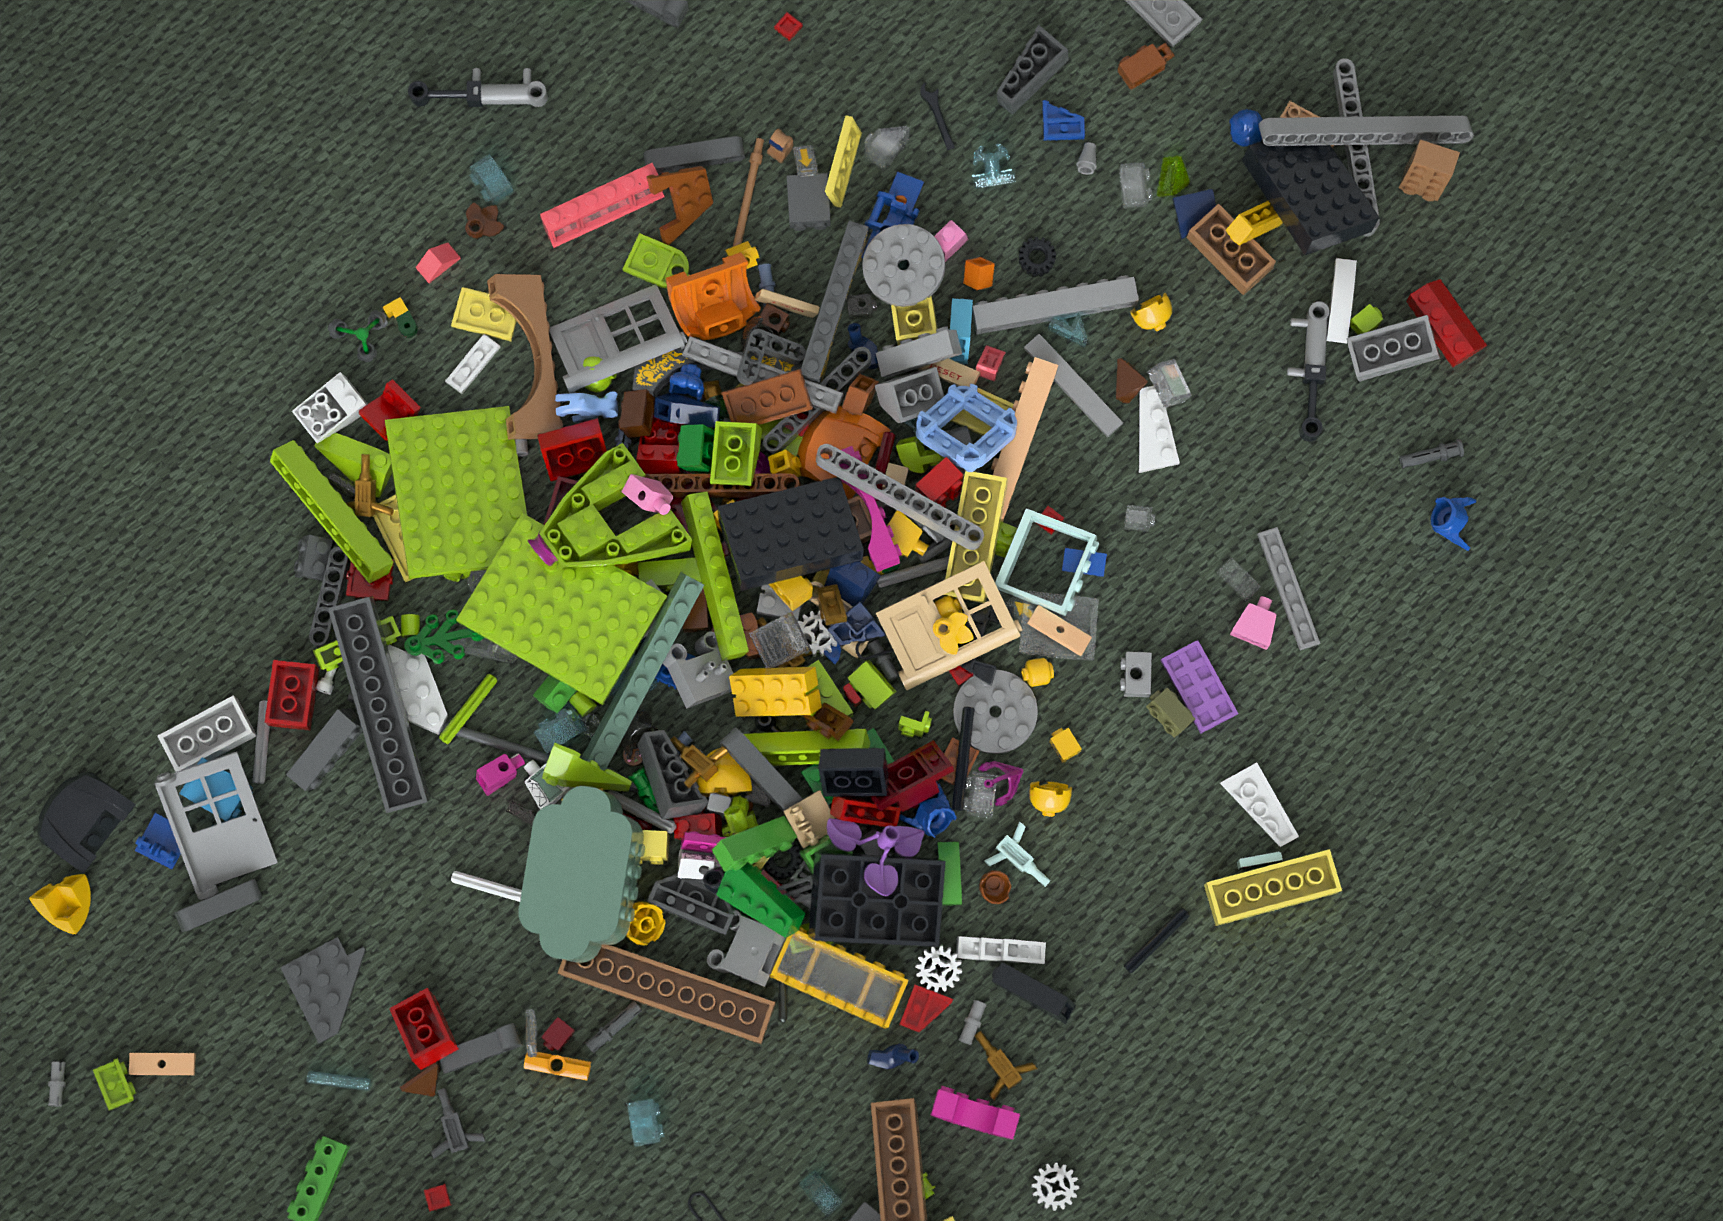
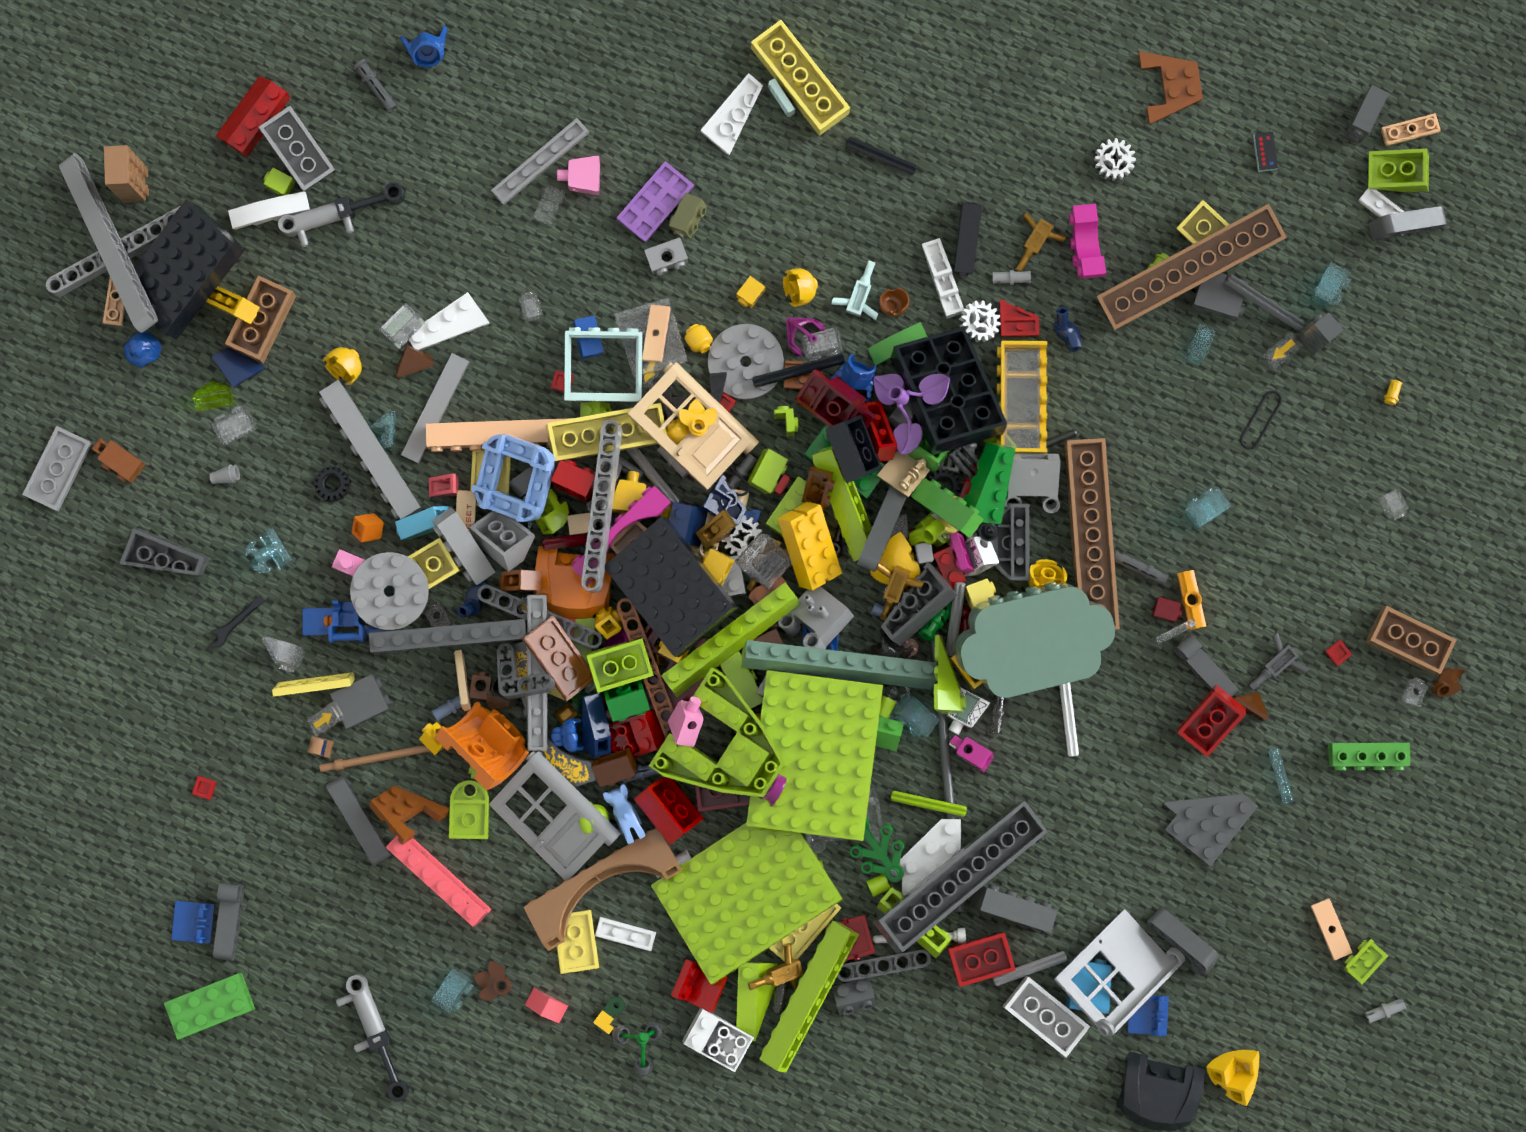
camera: 115 degrees left, 5 degrees up
blue wing [1042,100,1085,140] -> none

